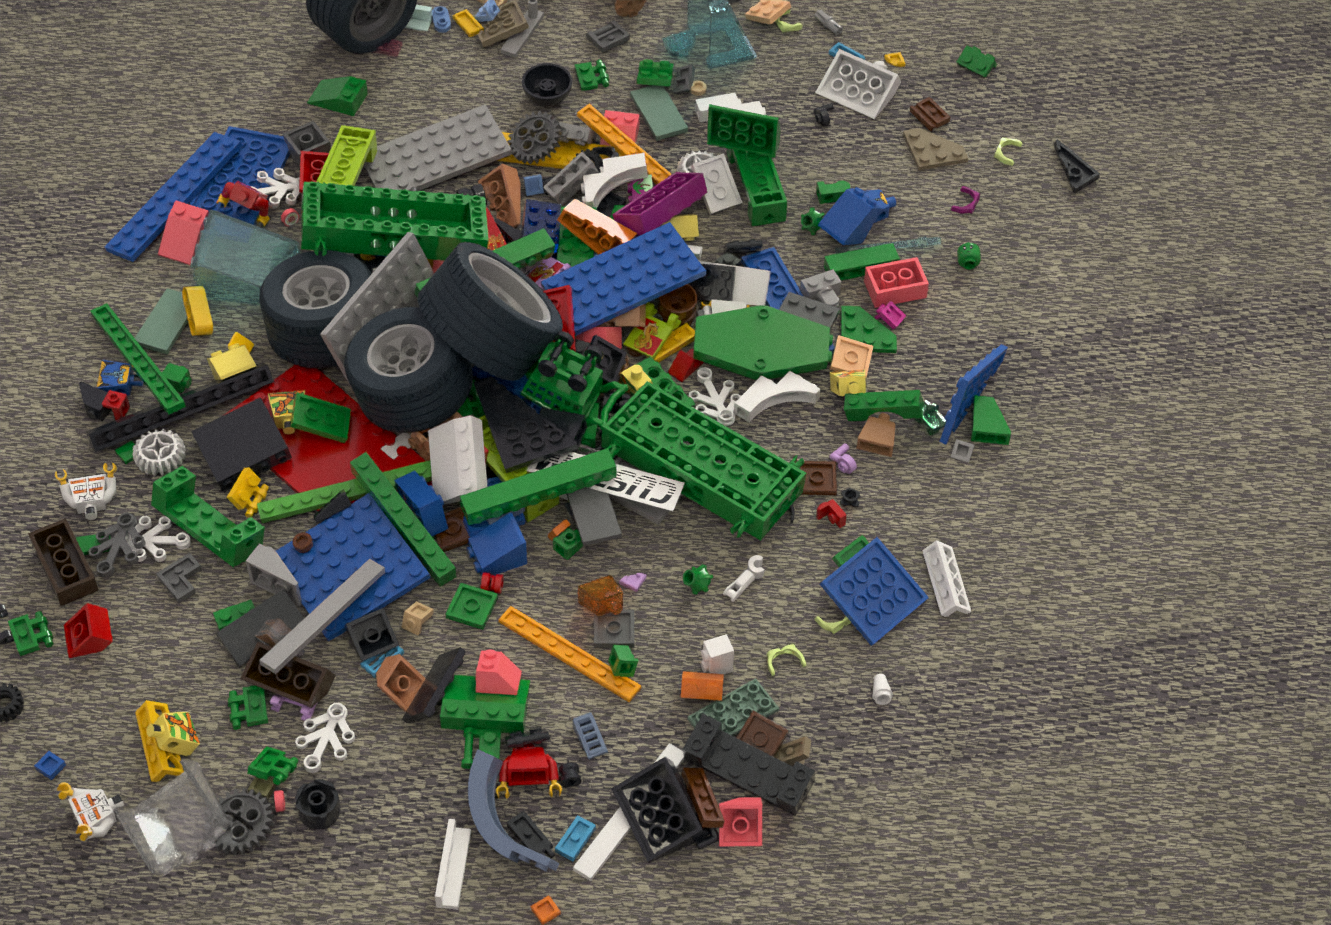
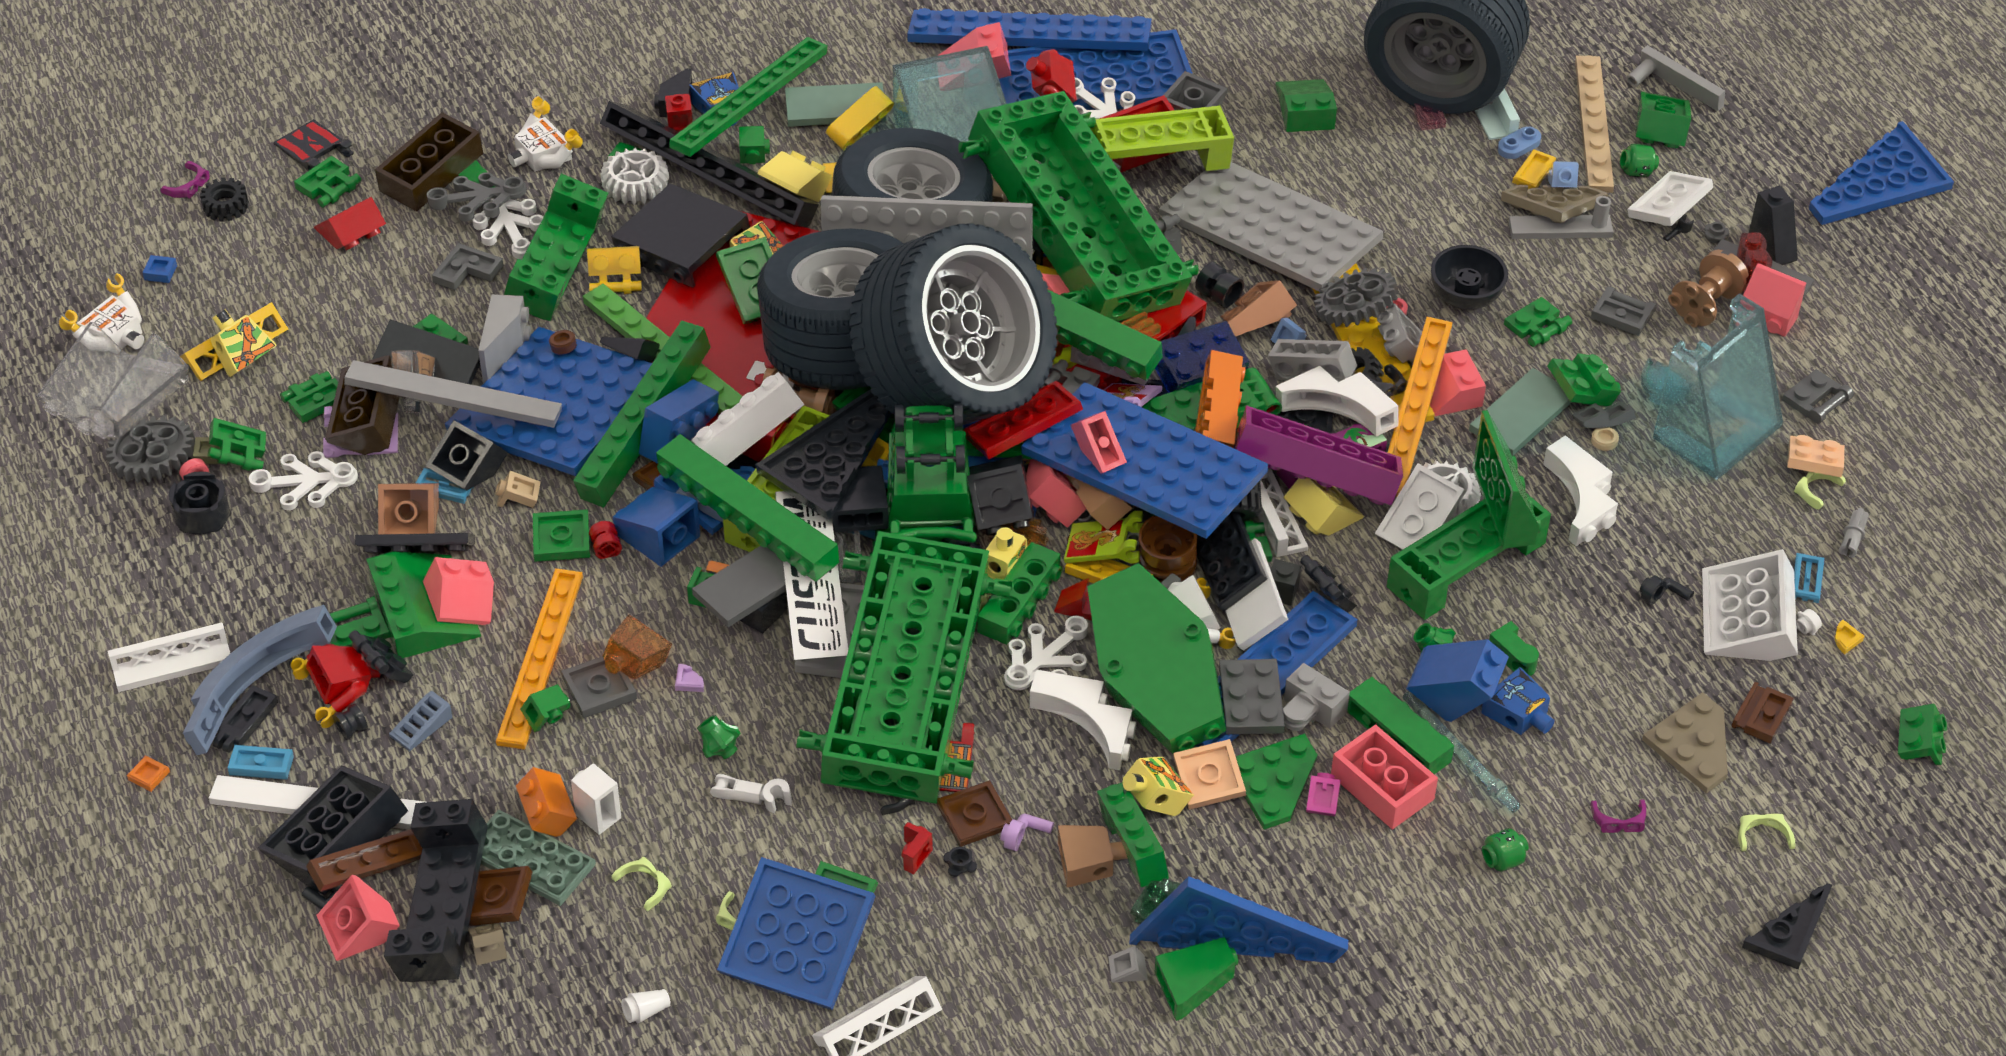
camera: 65 degrees right, 5 degrees down
none -> coral slope [1071,411,1127,473]

